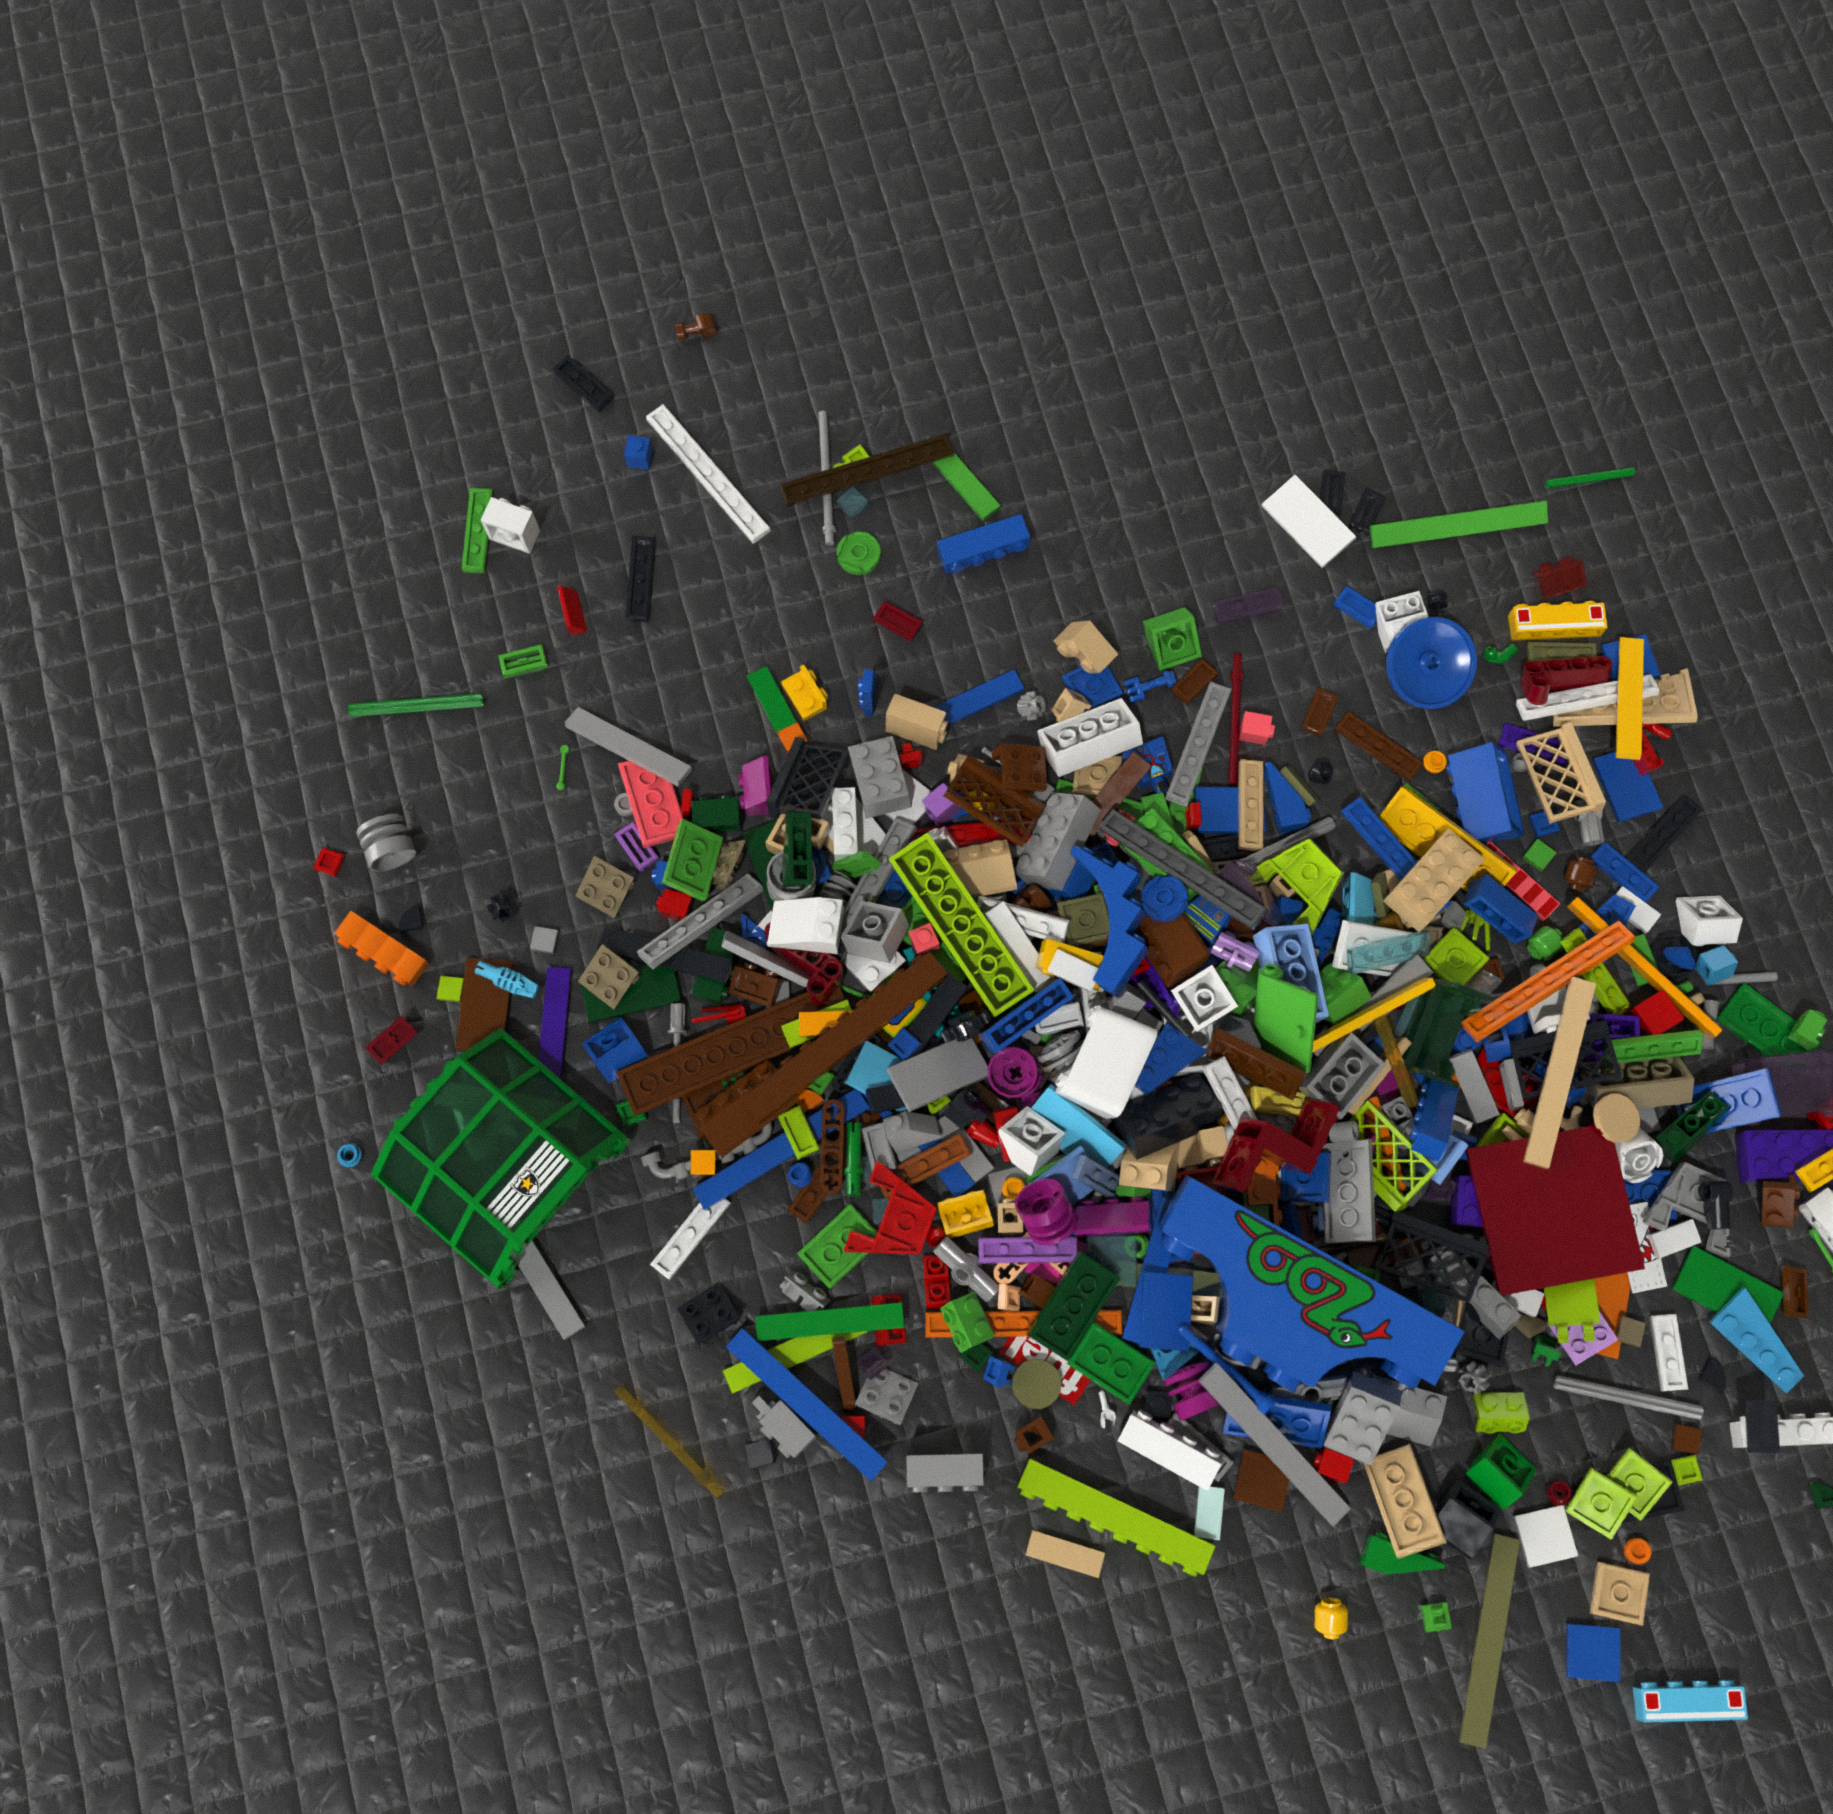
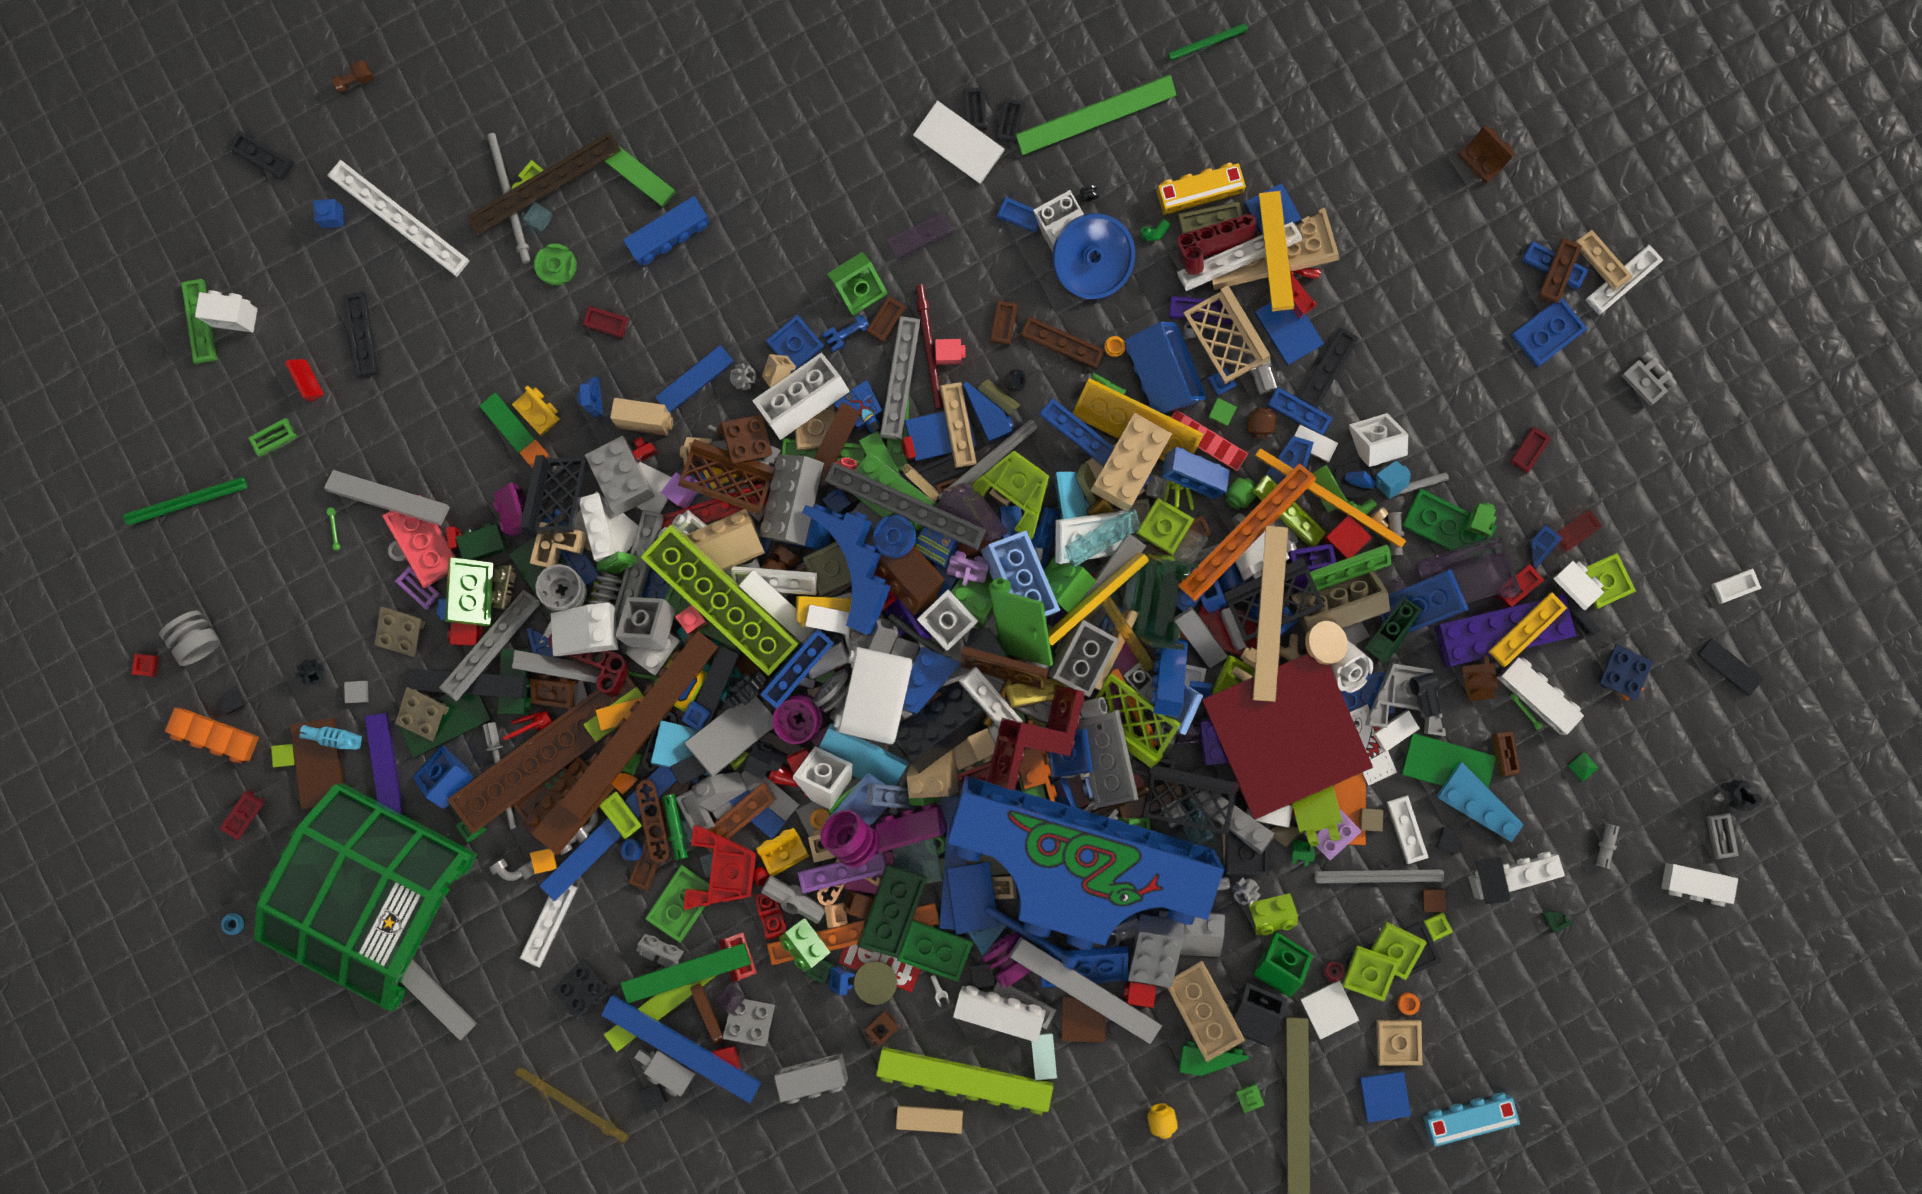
camera: 10 degrees left, 10 degrees up
dark green slope [782,813,812,887] -> none
tan brick [1054,620,1118,673] -> none
clear red bracket [1532,556,1588,598] -> none

